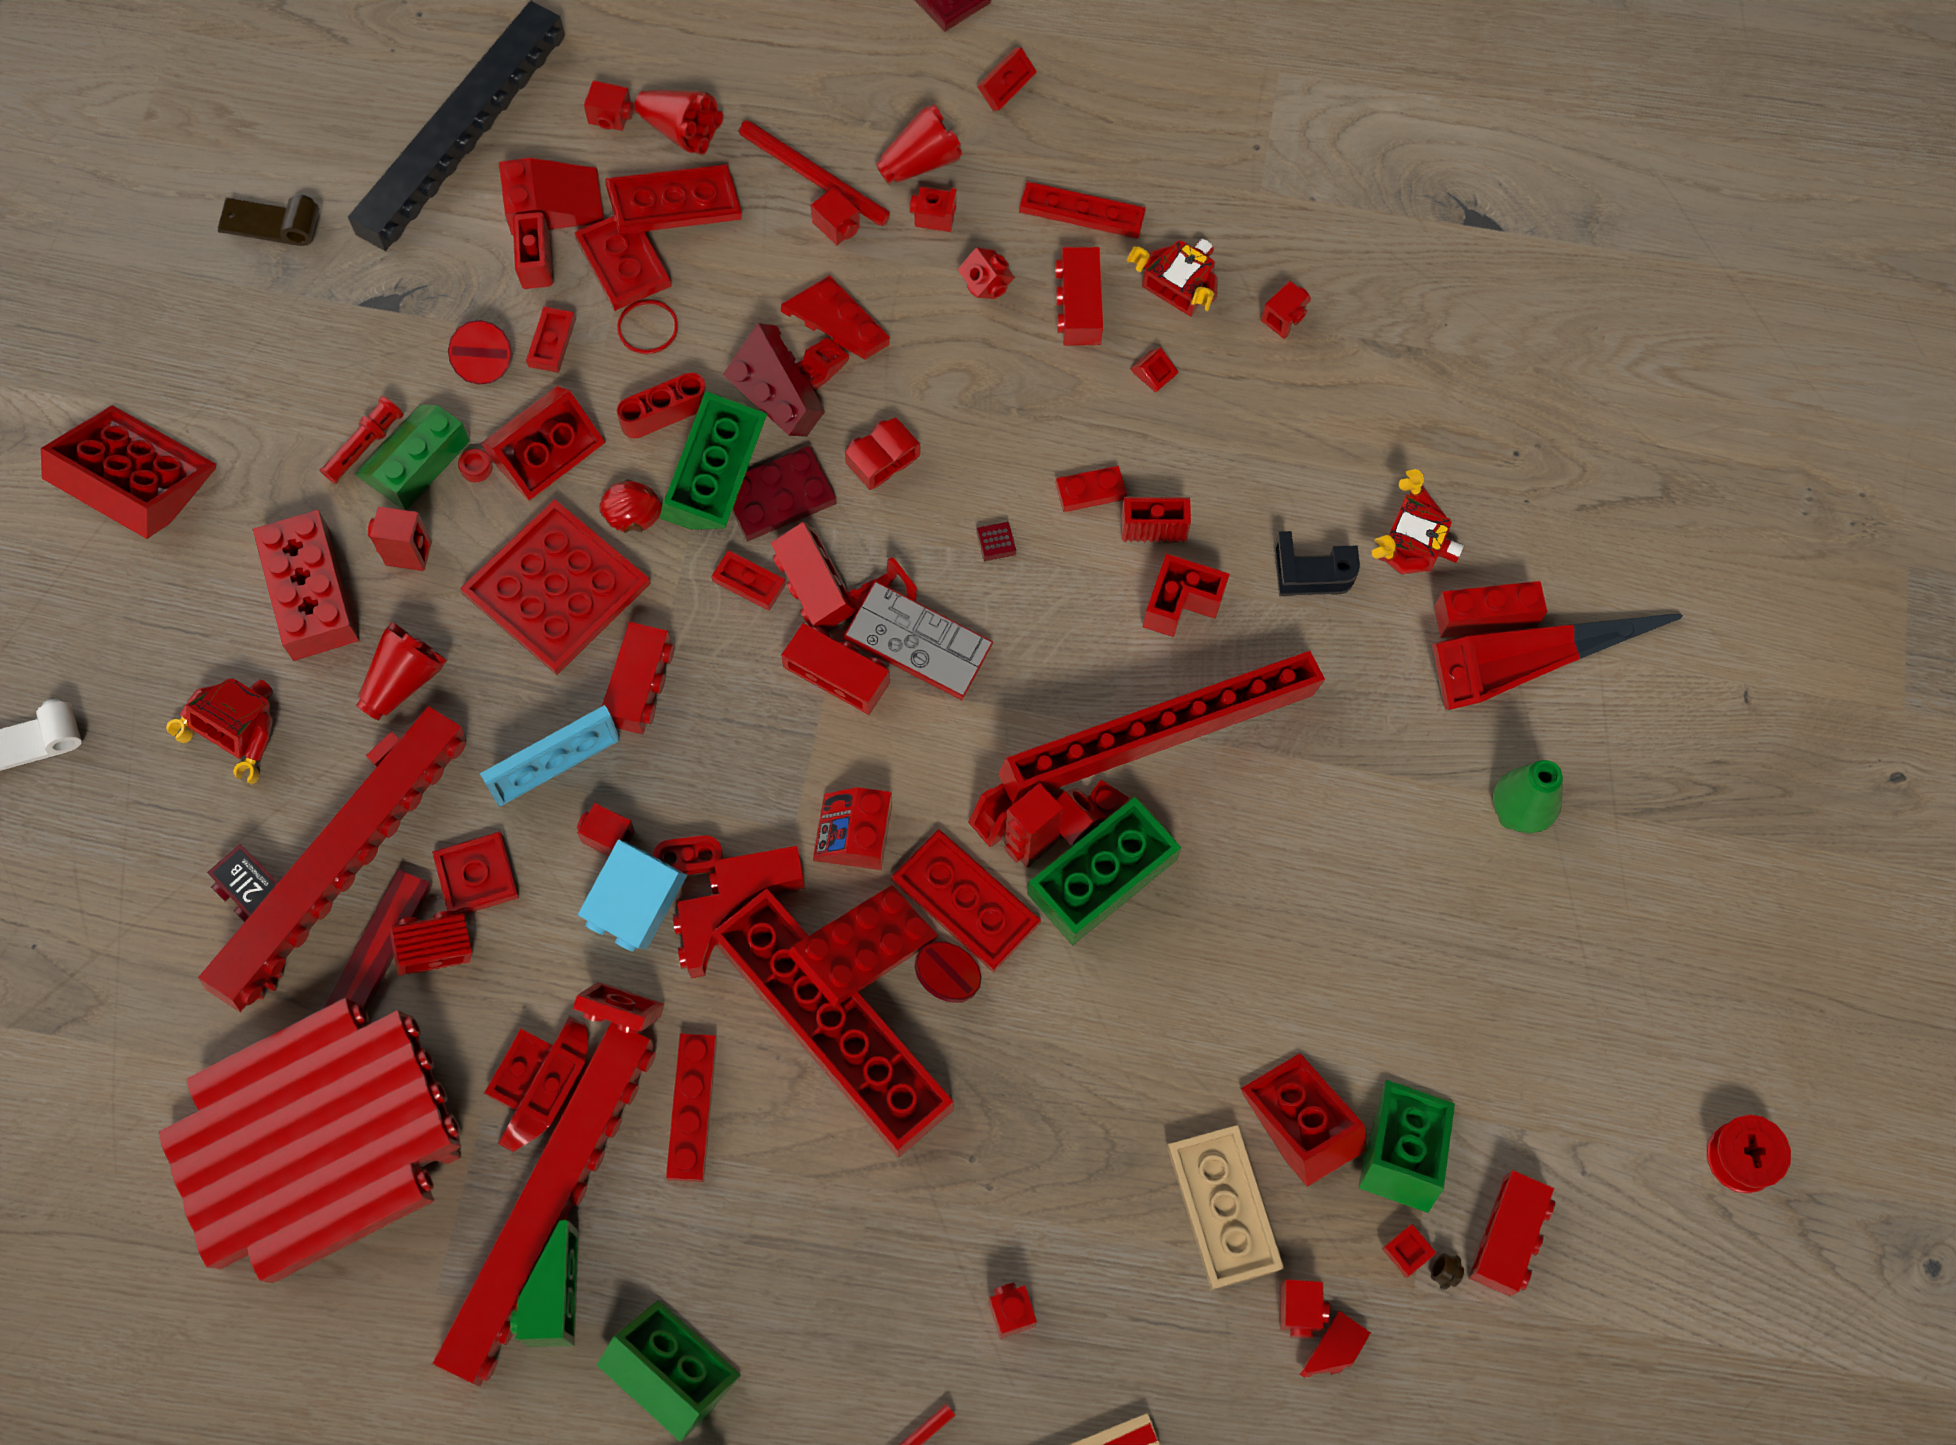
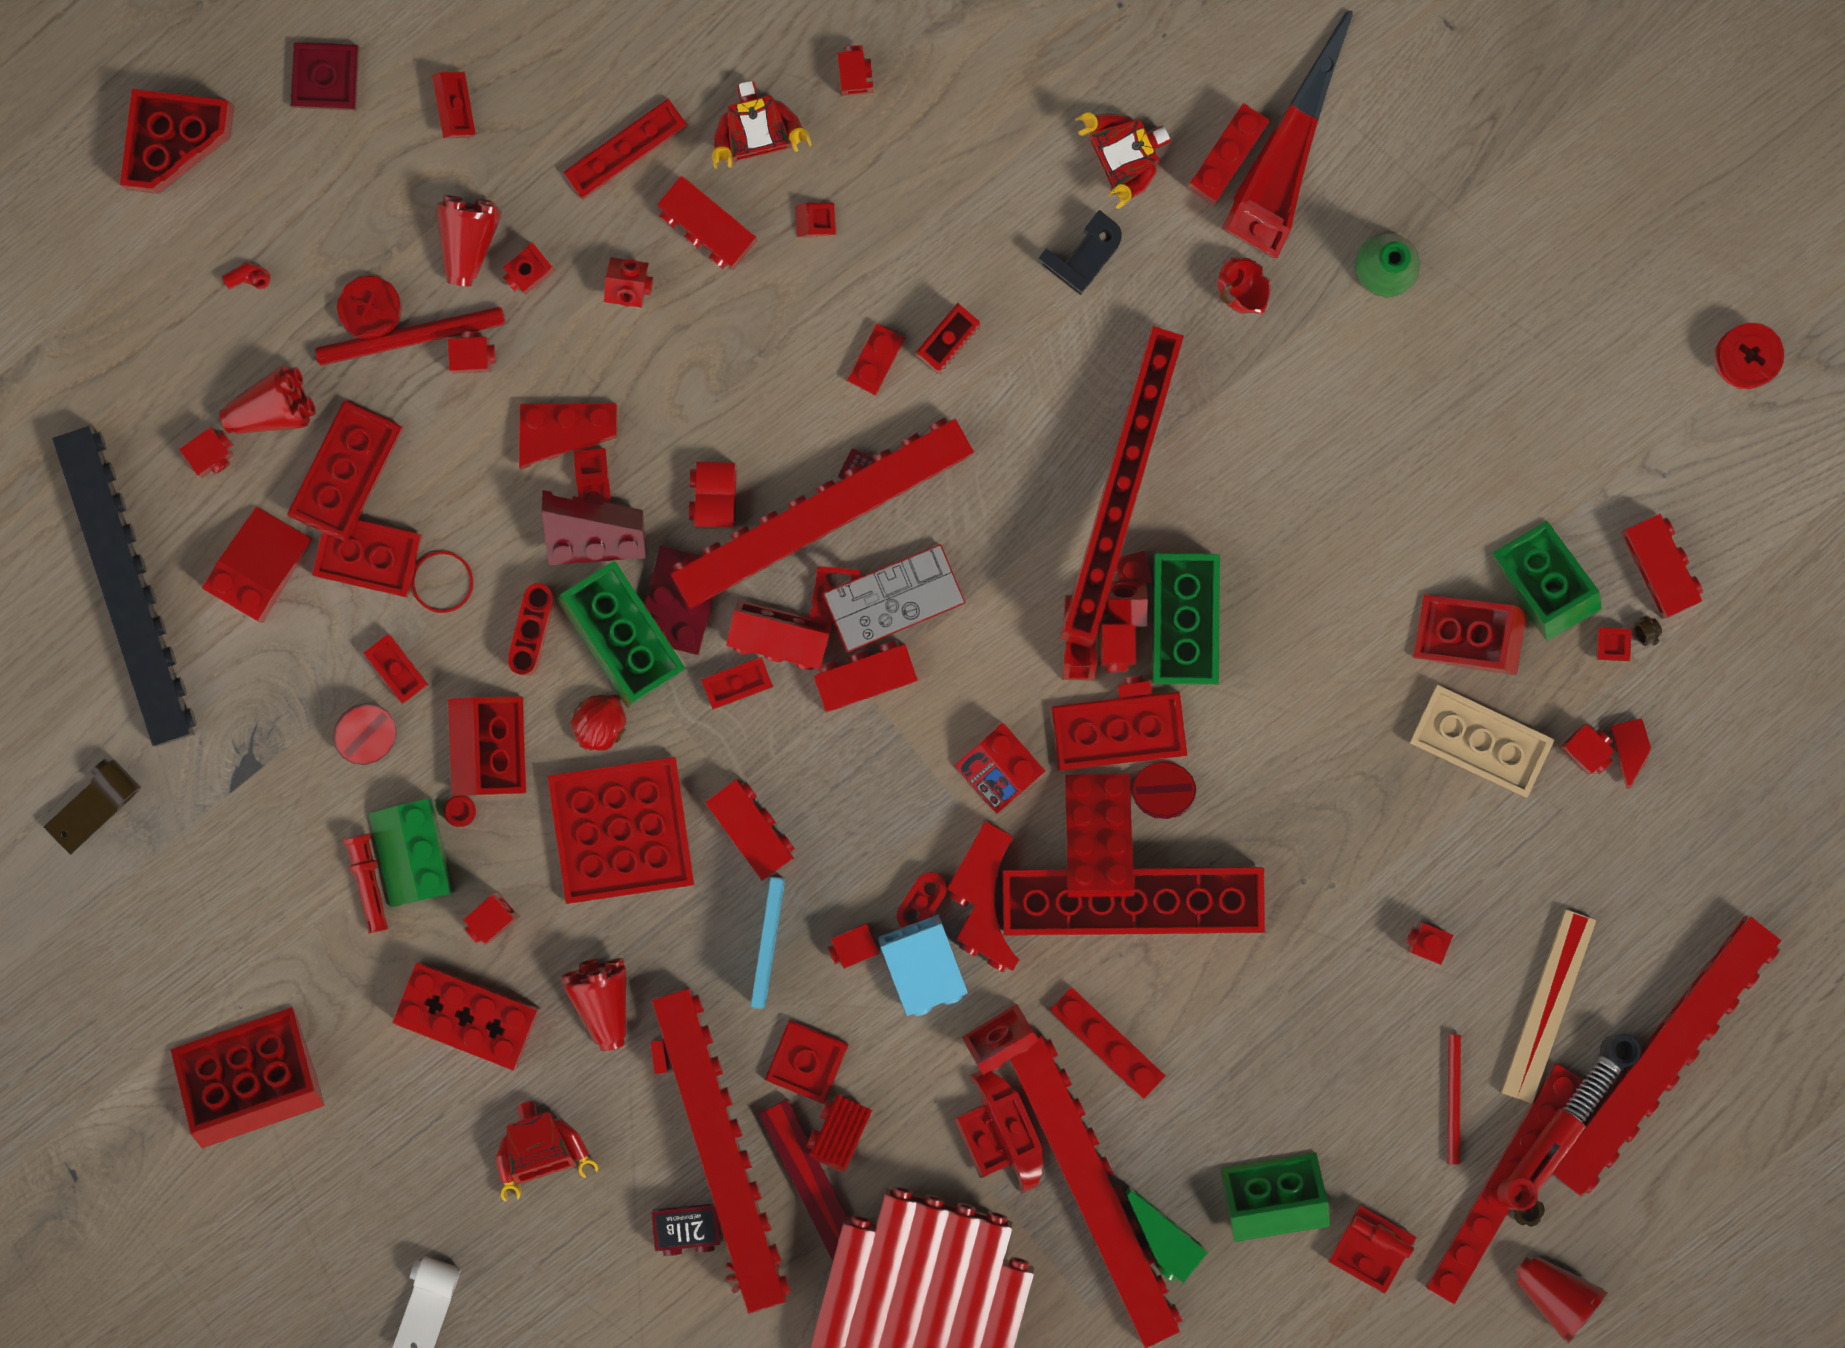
camera: 50 degrees left, 20 degrees up
red brick [512,212,553,289] -> none
red brick [1142,553,1230,637] -> none
none -> red arm [221,263,271,290]
none -> red tile [336,275,402,340]
none -> red brick [671,417,974,610]
none -> red plate [1117,676,1152,698]
none -> red hair [1217,257,1271,315]

